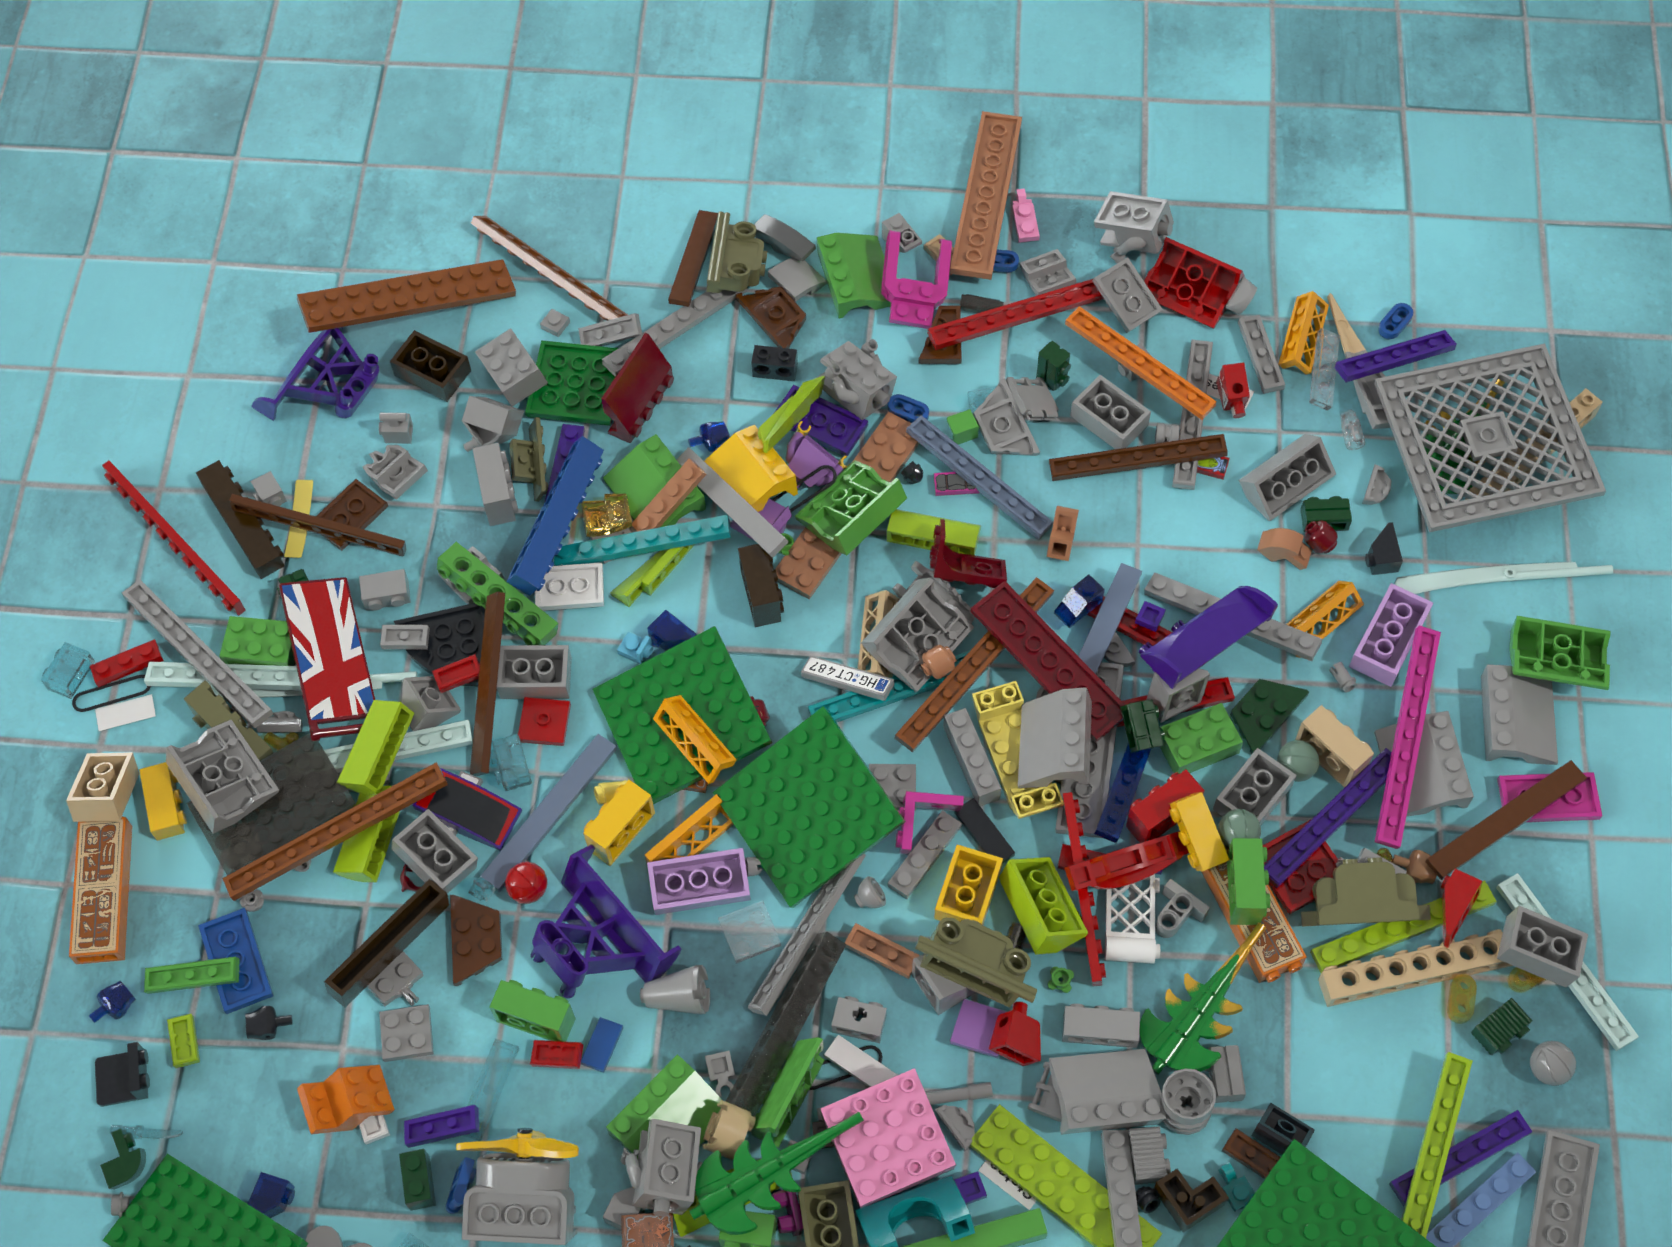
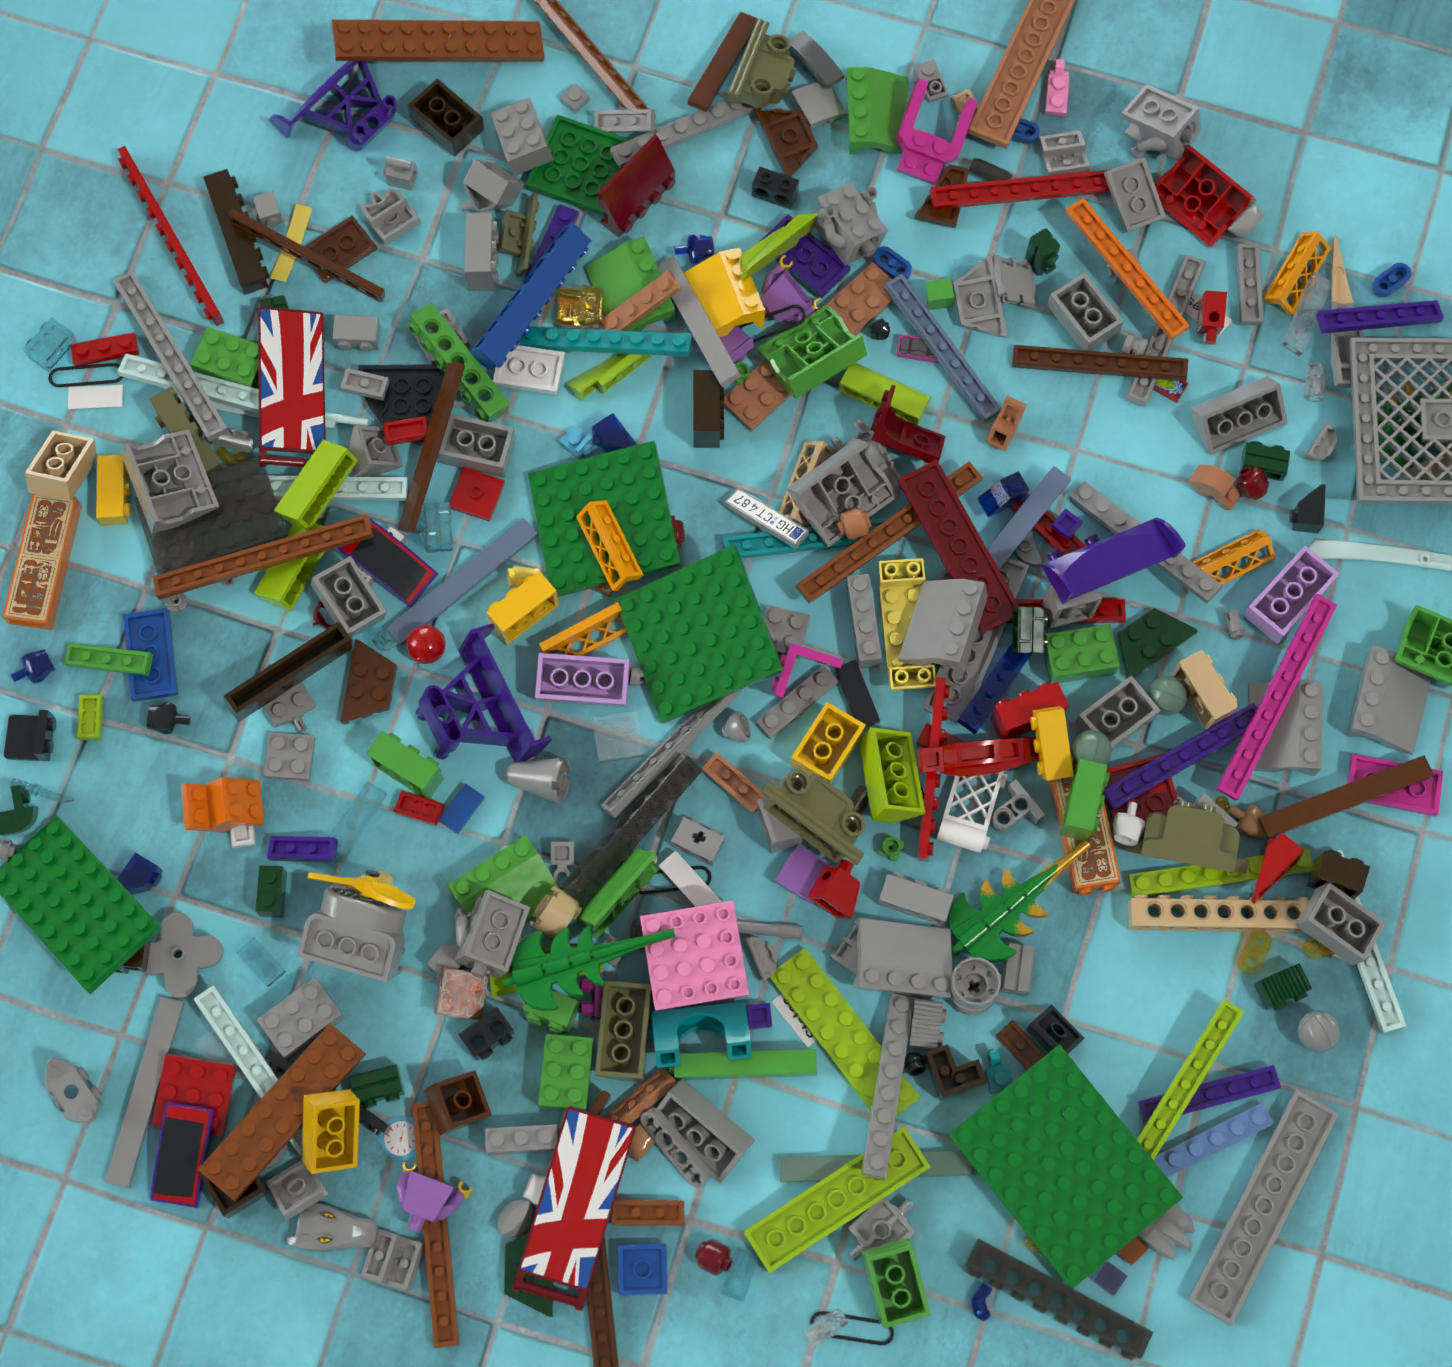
camera: 10 degrees right, 10 degrees up
blue plate [445,1157,477,1214] -> none
none -> white piece [1113,802,1145,846]
none -> dark brown brick [1307,850,1370,900]

